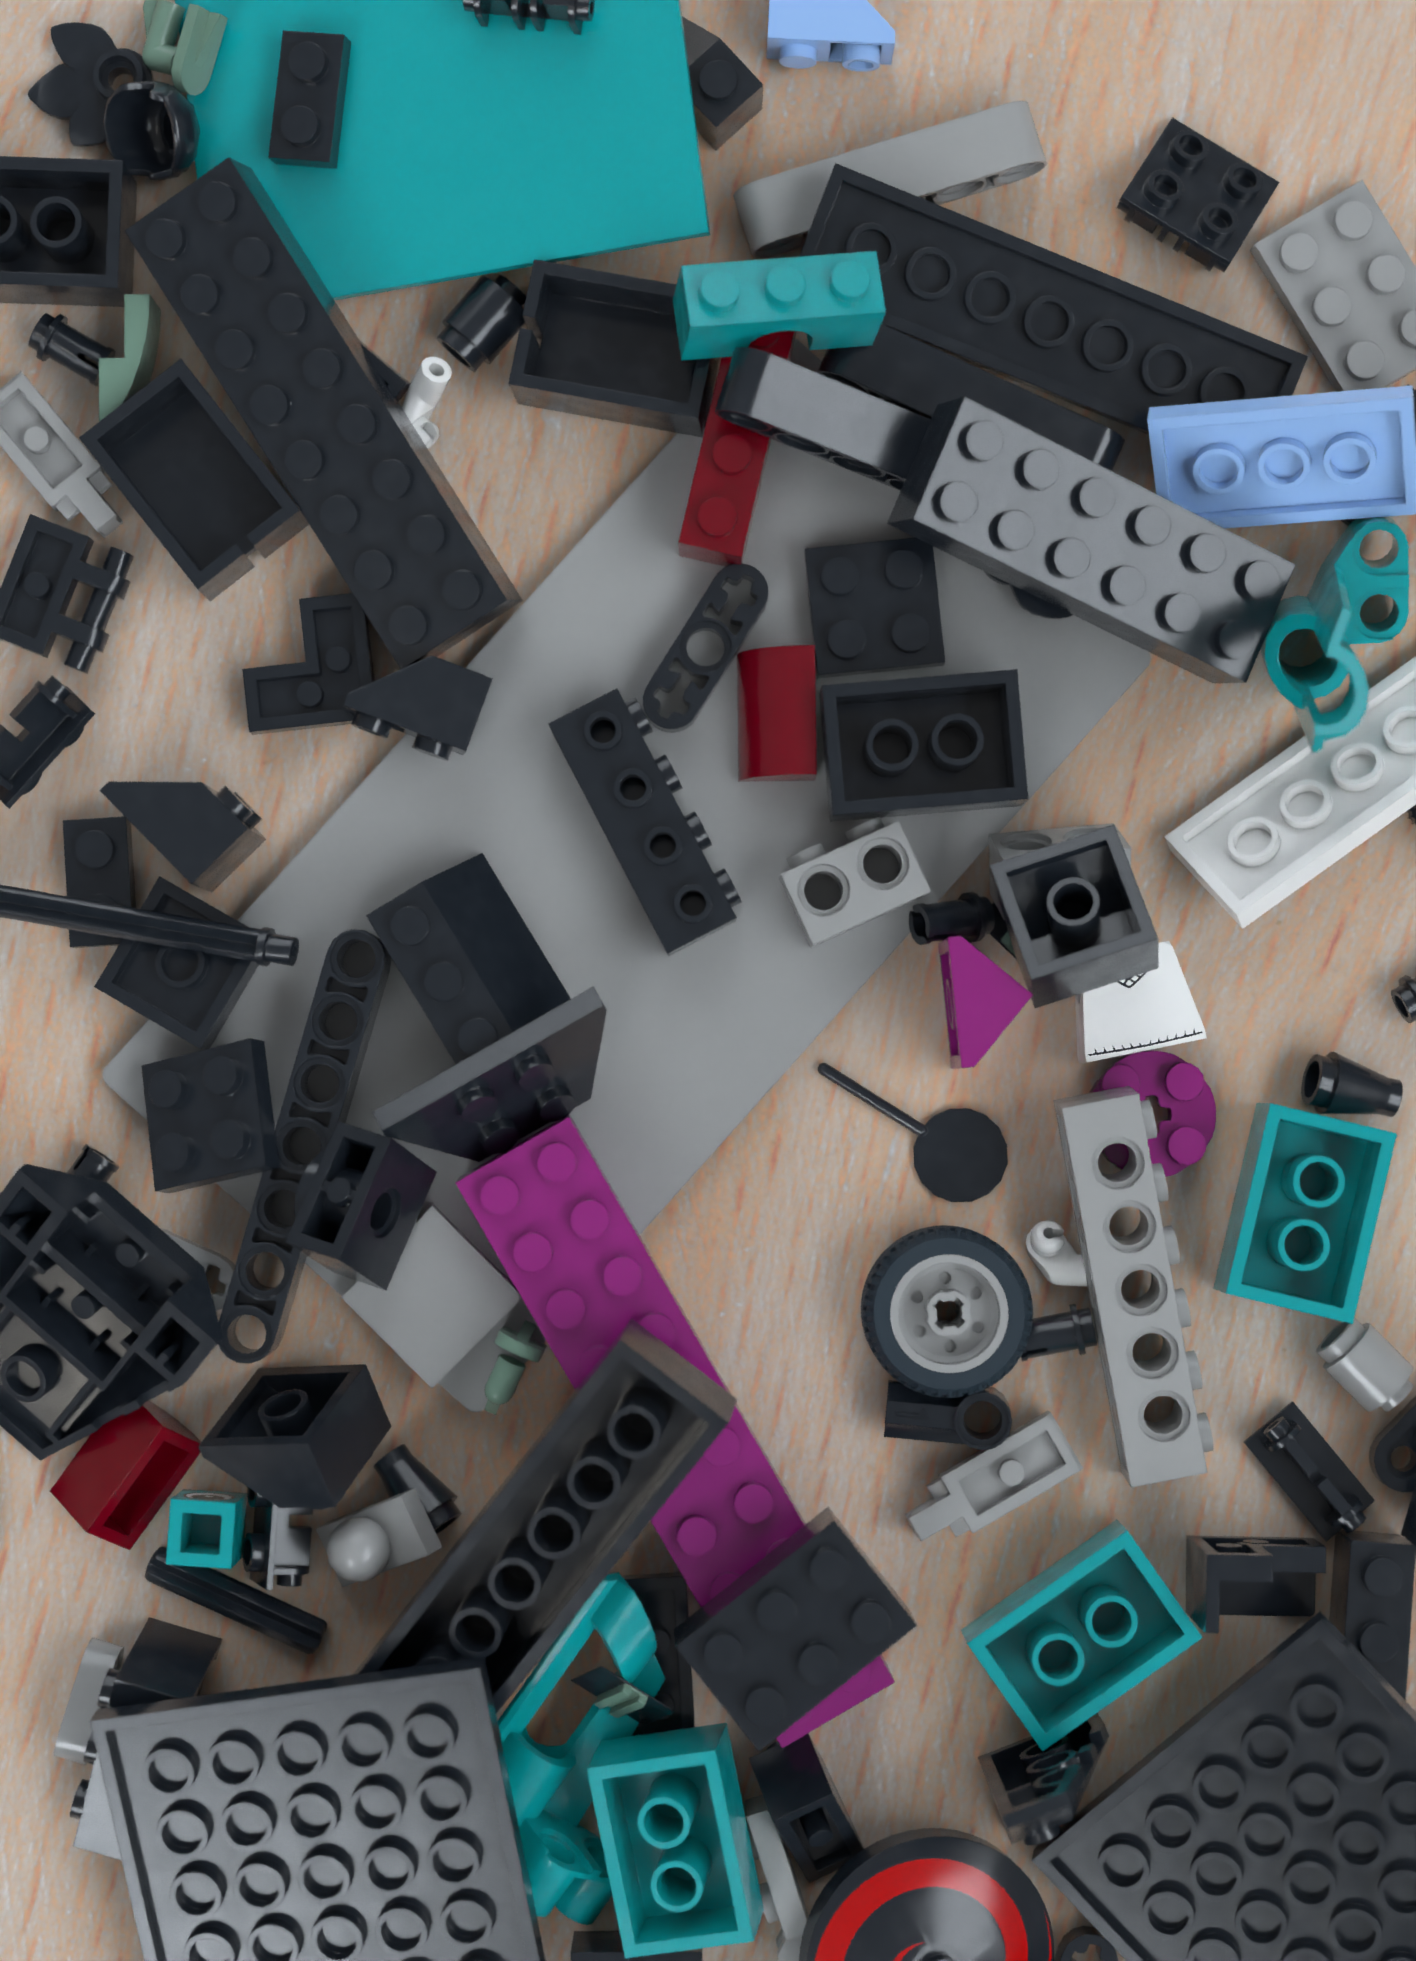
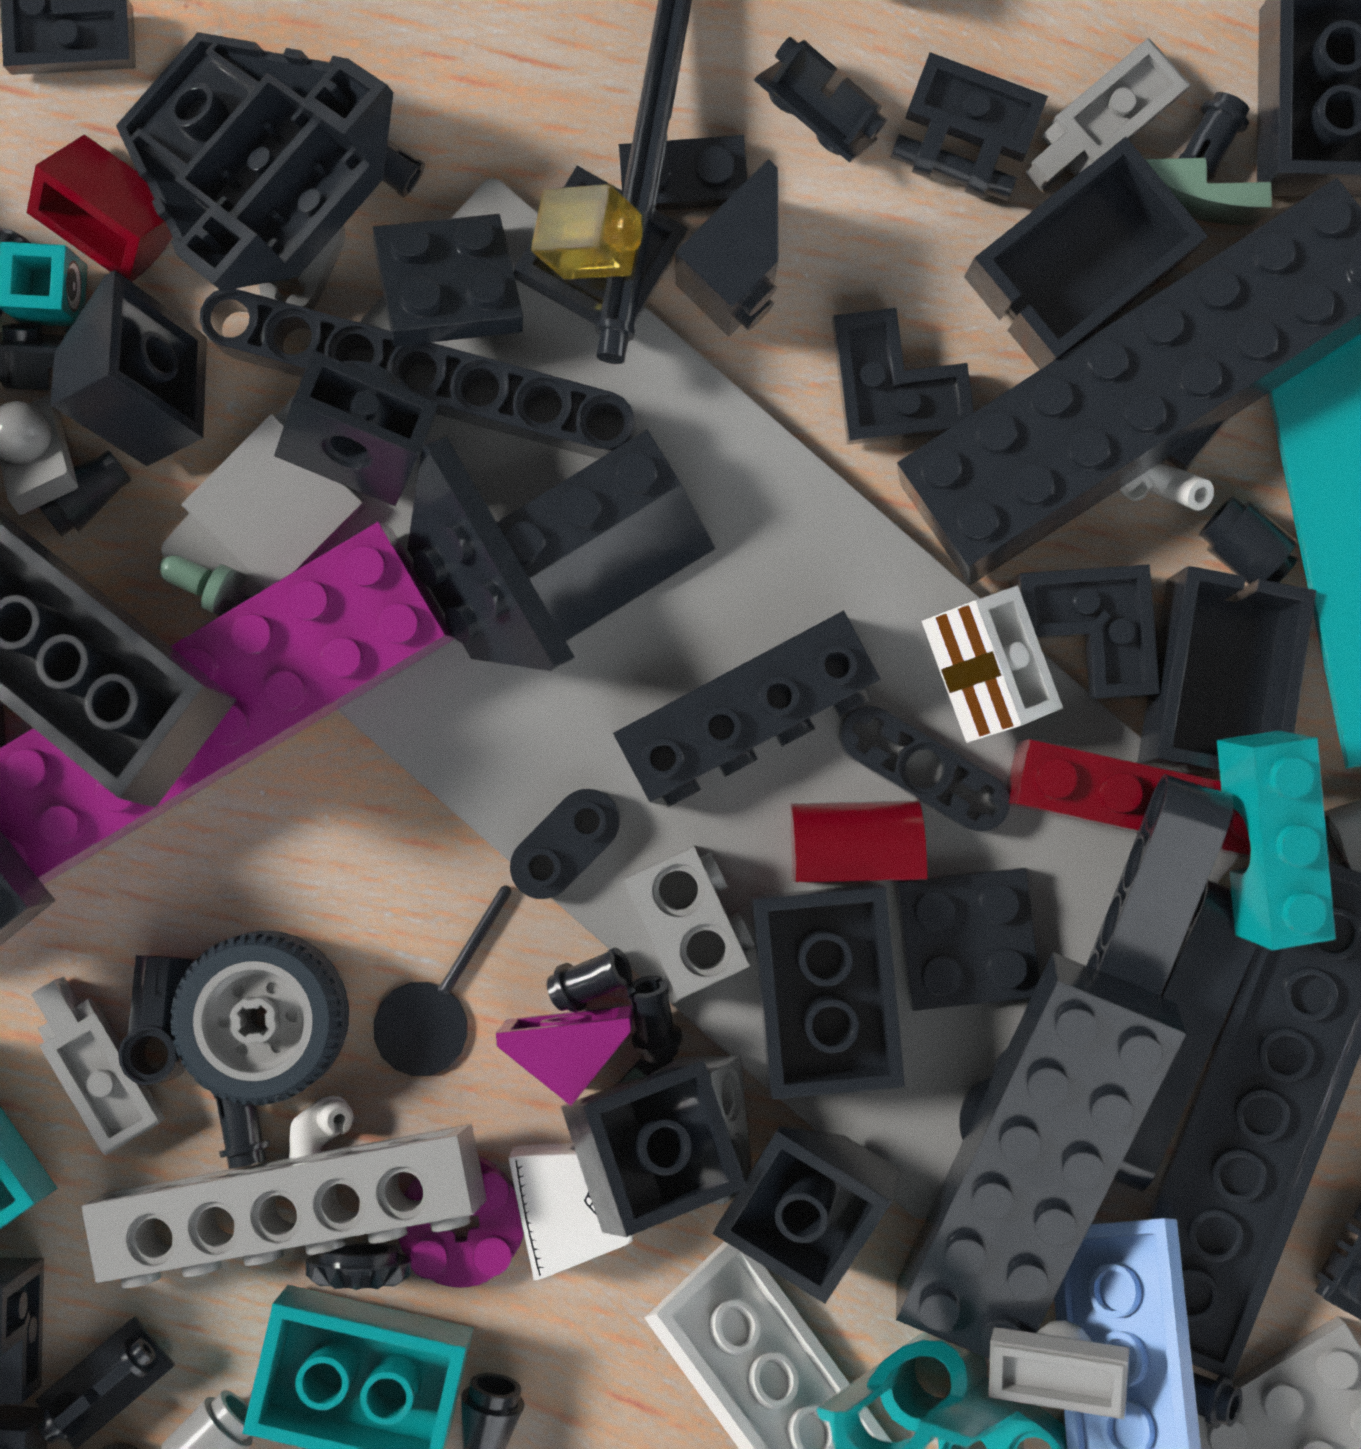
camera: 90 degrees right, 0 degrees up
black slope [343,655,493,761] -> none
none -> black gear [306,1243,411,1291]
none -> black plate [510,789,620,899]
none -> clear yellow brick [531,184,642,279]
none -> black pin [547,947,633,1013]
none -> black slope [712,1126,900,1304]
none -> white brick [922,585,1063,743]
none -> light grey tile [989,1321,1130,1419]
none -> black panel [1009,564,1160,699]
none -> black pin [1193,1372,1243,1429]

